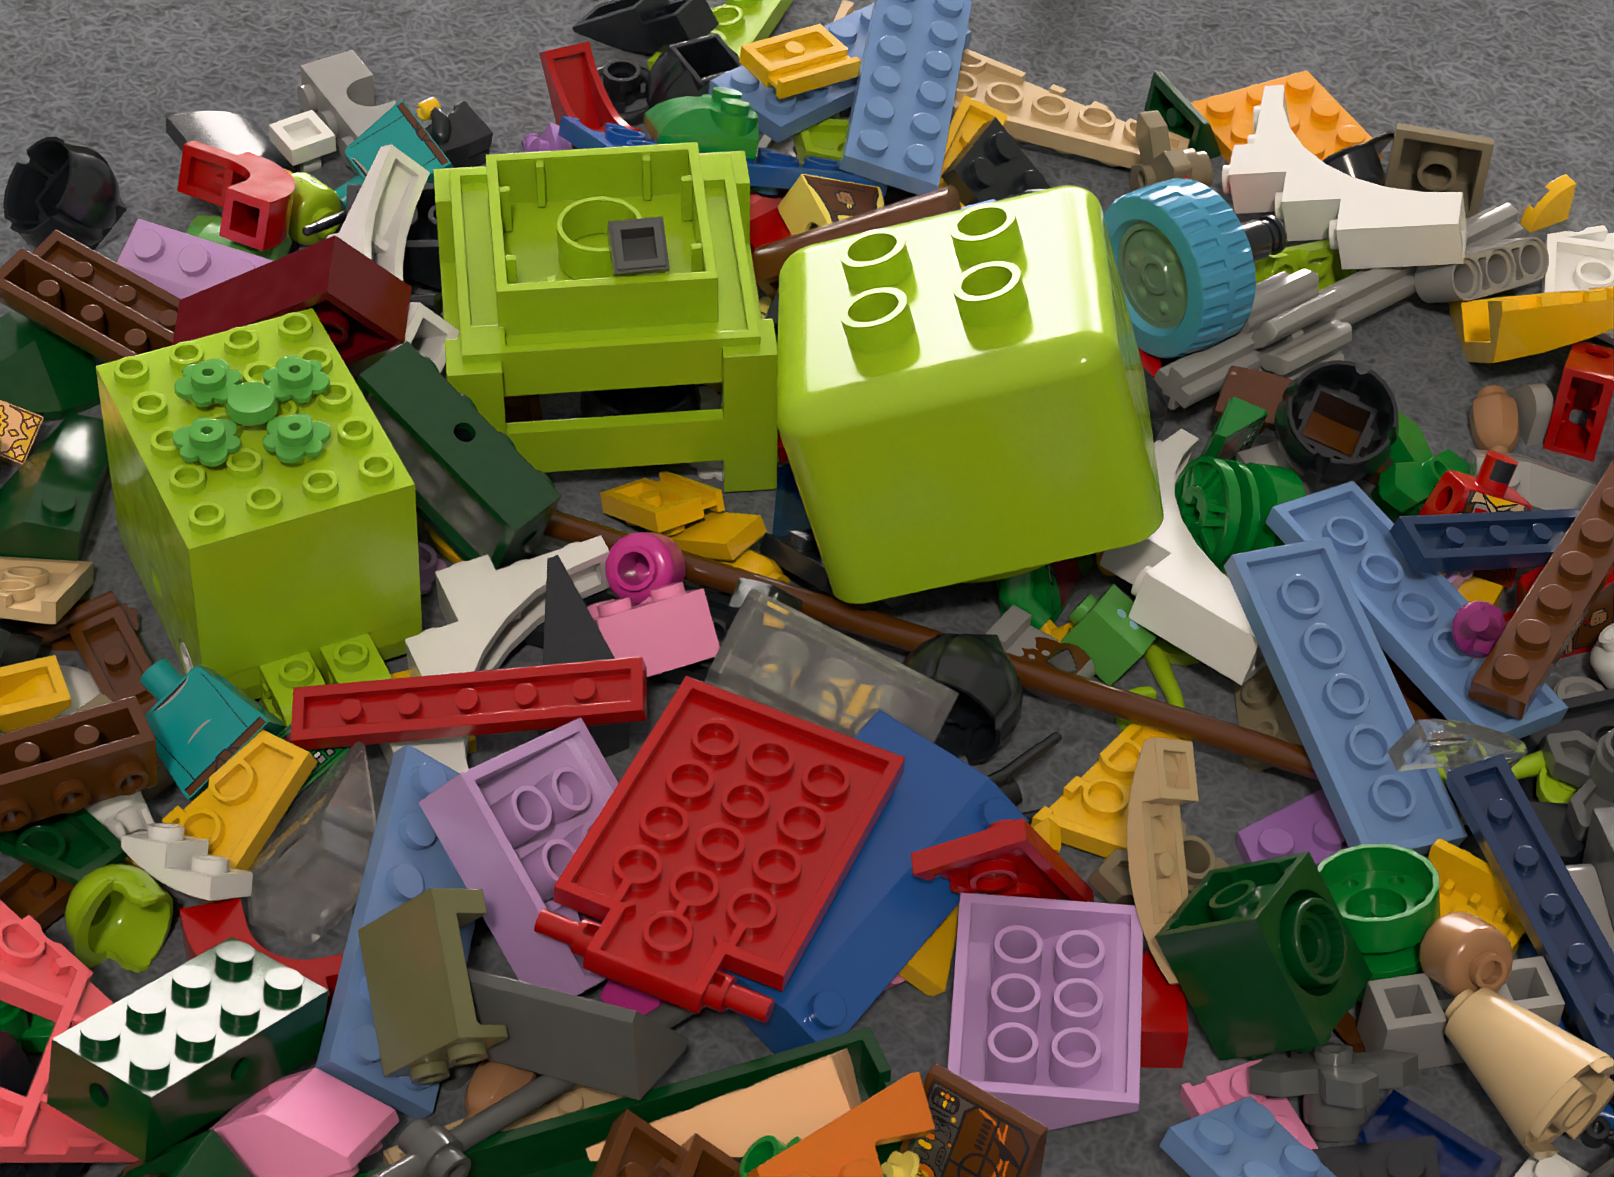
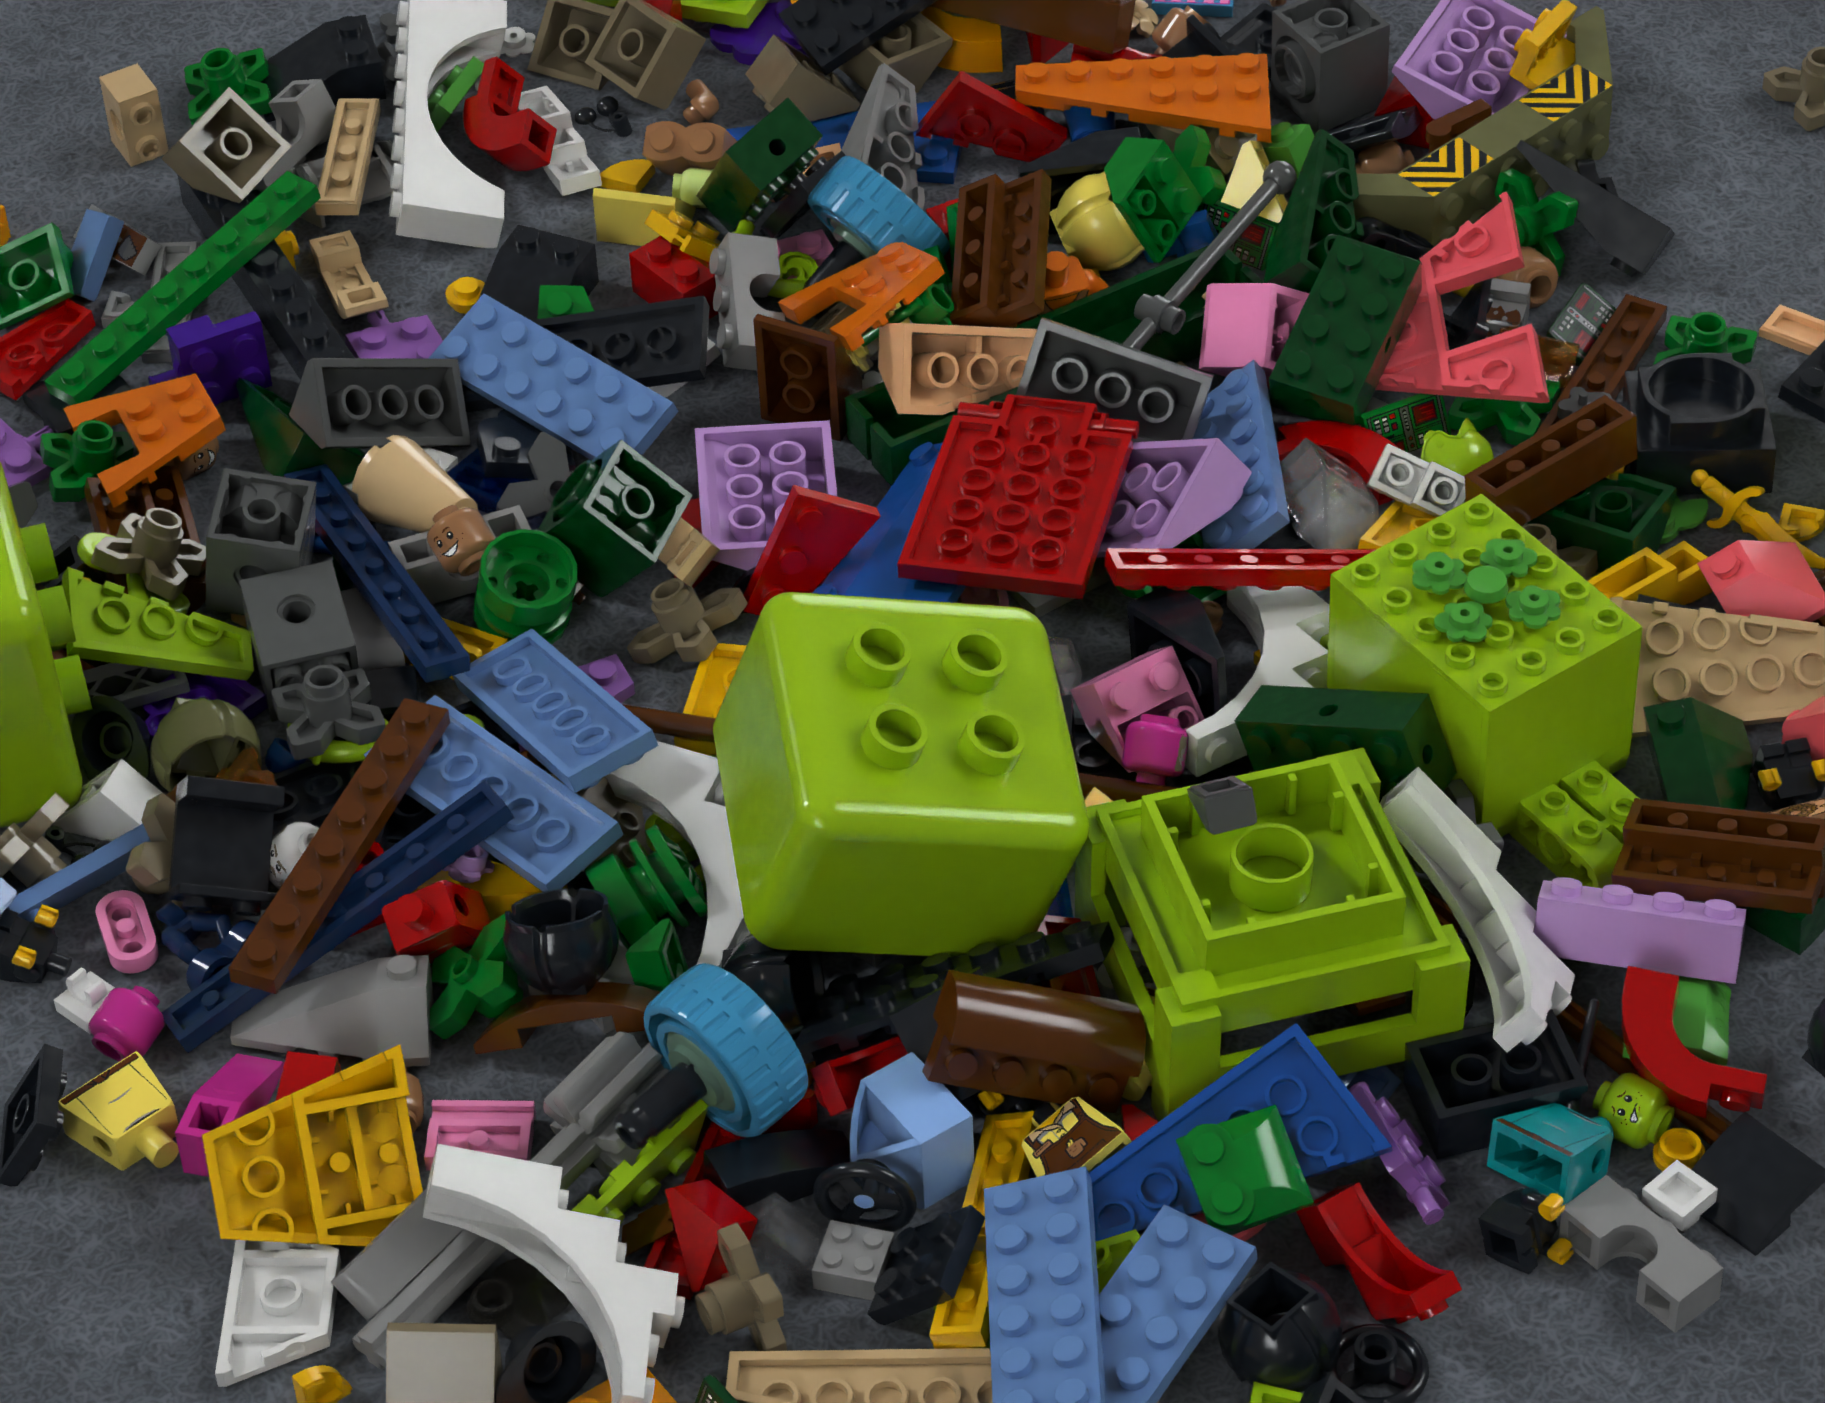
camera: 175 degrees right, 0 degrees up
dark red brick [172,235,412,365] -> none
olive panel [358,888,508,1085] -> none
yellow plate [739,24,861,99] -> none
clear slope [1388,719,1528,776] -> none
magenta plate [1452,601,1506,658] -> none
none -> bright pink plate [424,1100,536,1171]

